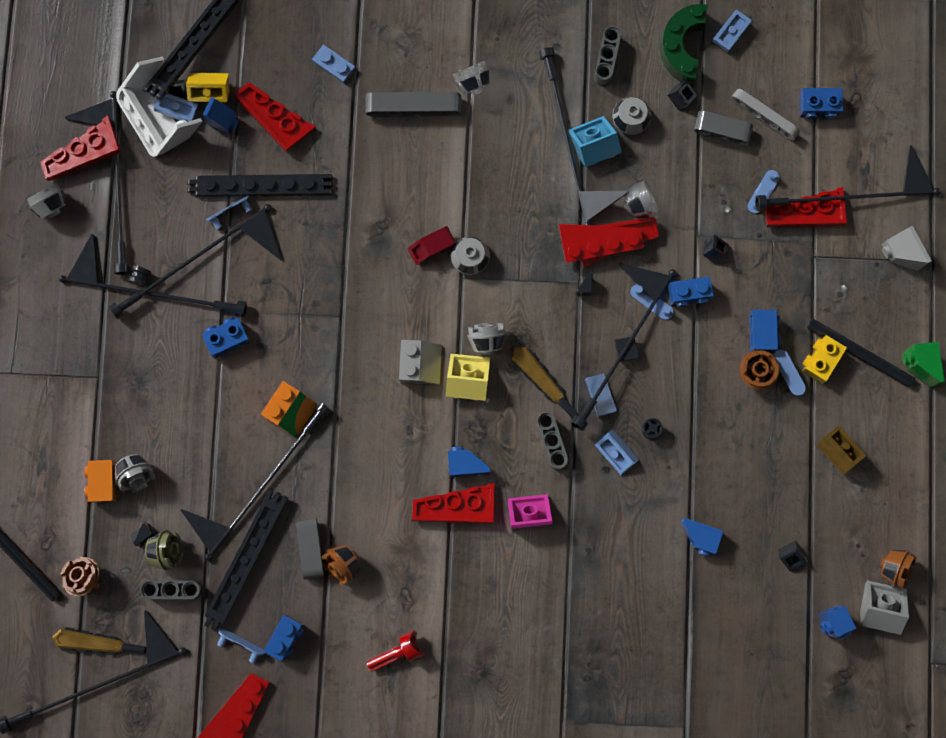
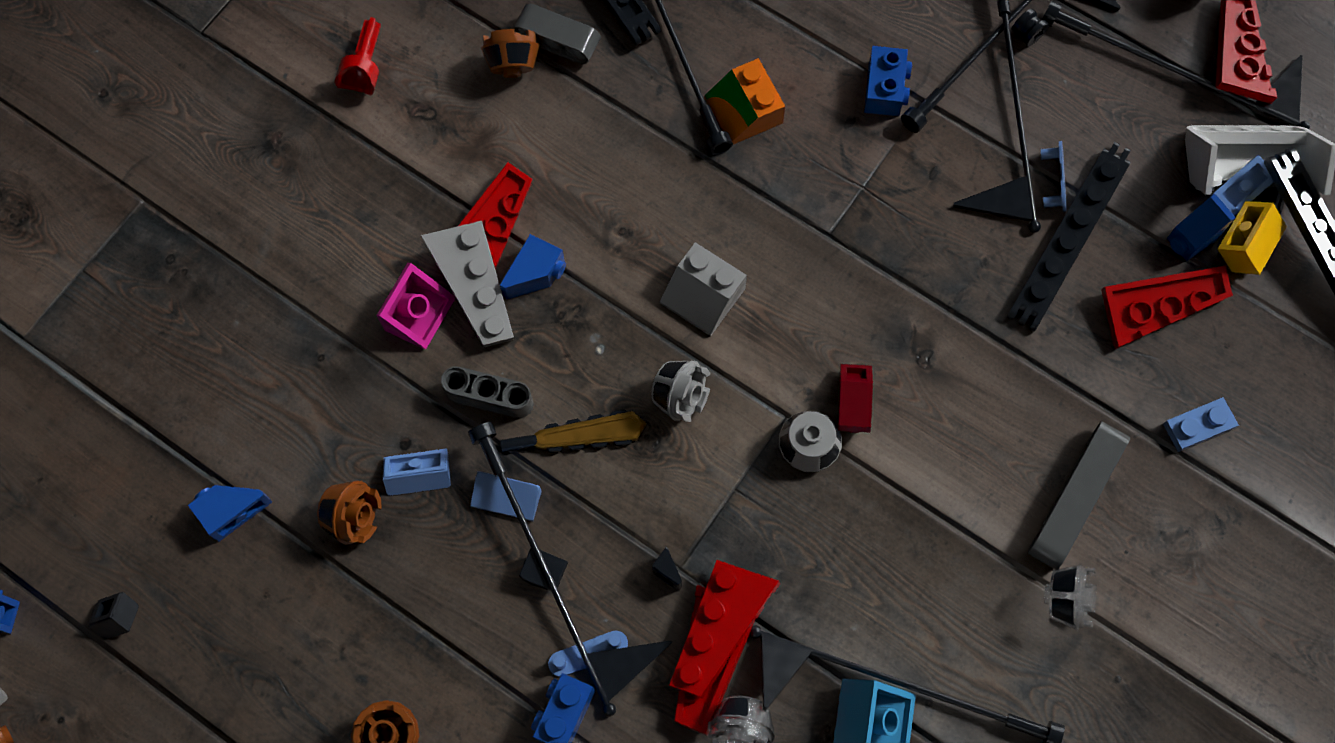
camera: 125 degrees right, 10 degrees down
light yellow slope [446,354,490,401] -> none
black wheel [641,418,663,439] -> none
none -> dark orange cone [317,481,382,545]
none -> light grey wing [421,221,514,347]

